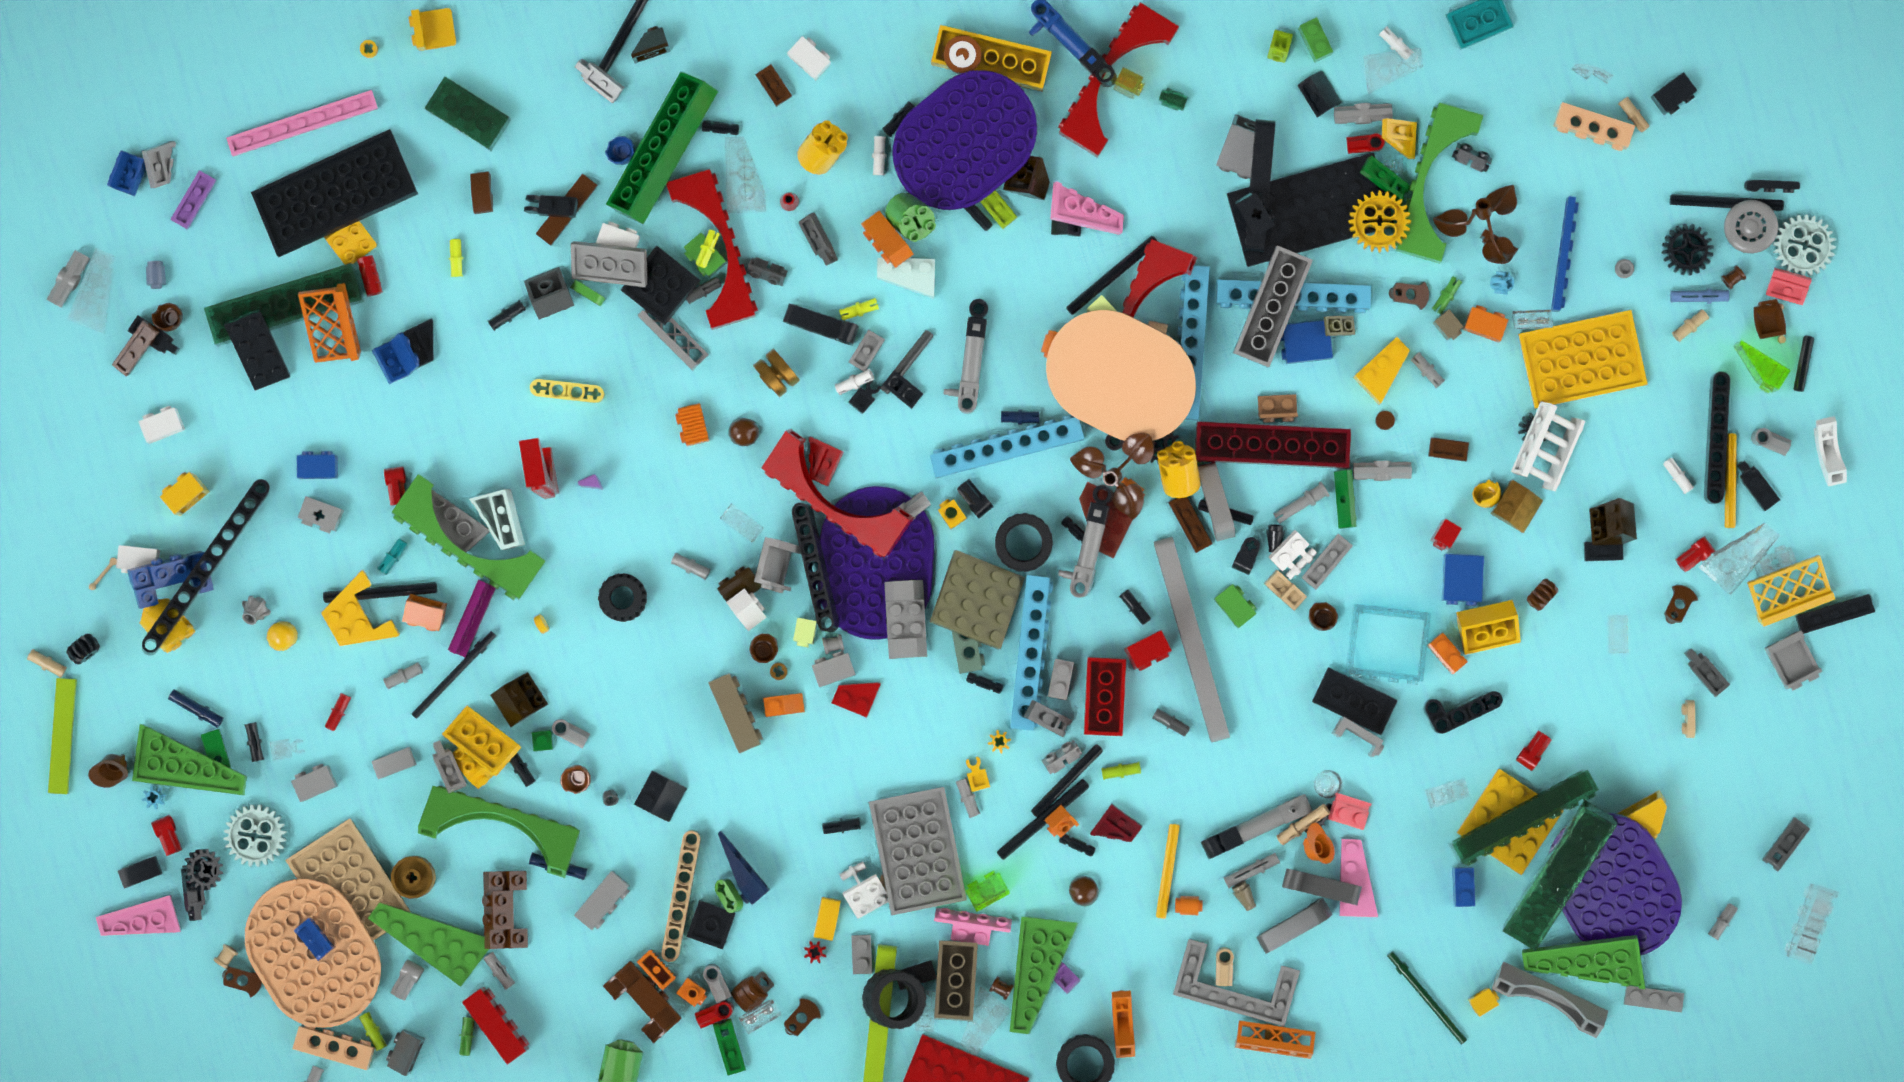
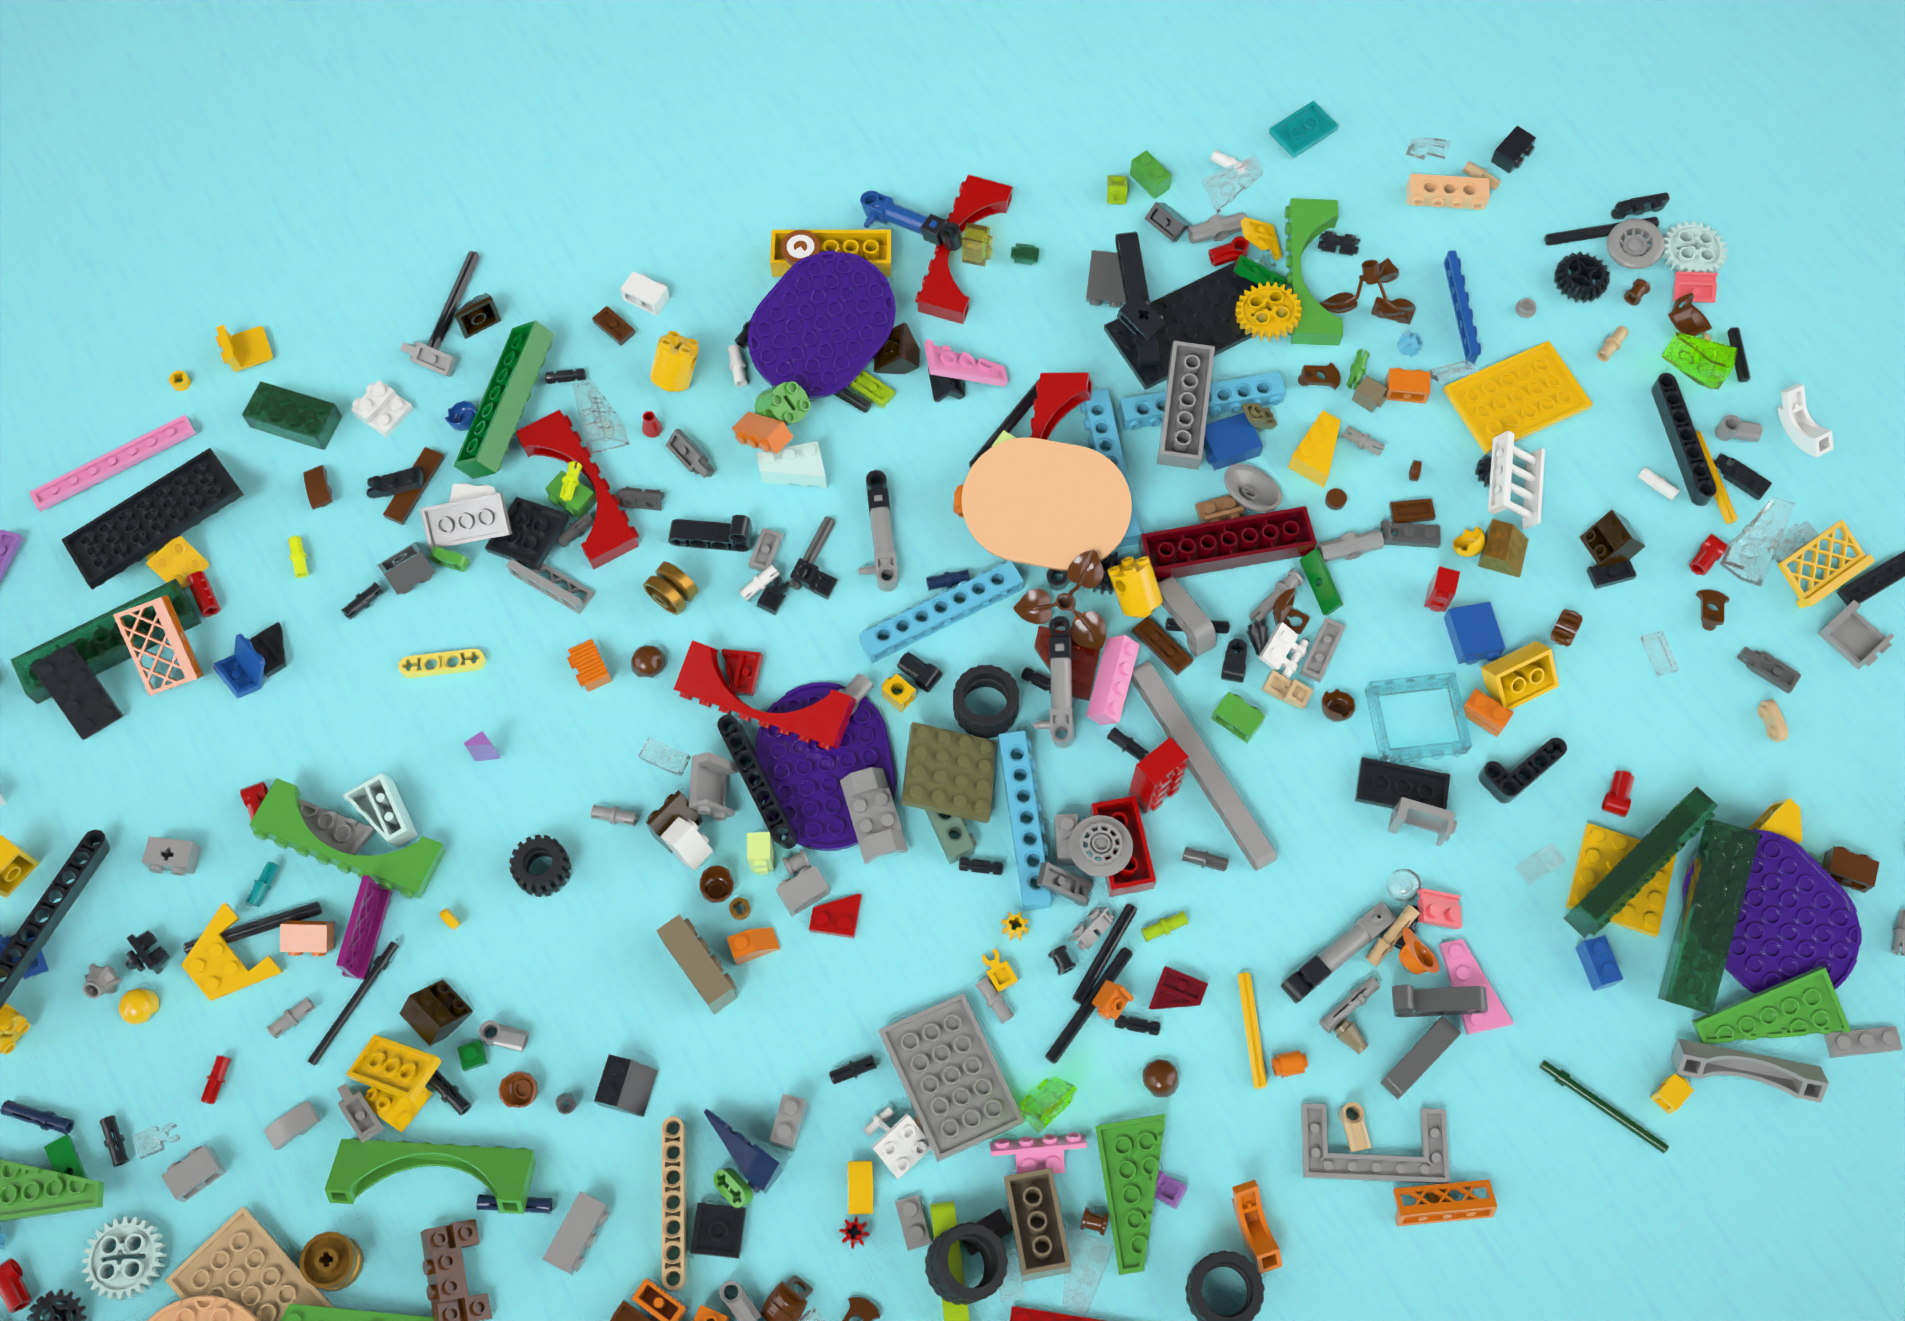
camera: 15 degrees left, 20 degrees down
blue brick [297,451,338,479] -> none
red arch [519,438,559,499] -> none
neon yellow pin [839,298,879,321] -> none
medium blue pin [1670,288,1729,304] -> none
none -> black hips [125,930,170,974]
none -> white plate [351,380,414,438]
none -> light grey brick [769,1094,808,1151]
none -> black bush [1048,945,1076,976]
none -> light grey wheel [1069,815,1133,877]
none -> bright pink brick [1086,635,1140,725]
none -> light grey dish [1224,464,1282,512]
none -> reddish brown piece [1272,588,1309,634]
none -> dark grey plate [1380,520,1441,548]
none -> reddish brown tile [1408,460,1422,482]
none -> reddish brown brick [1822,846,1880,893]

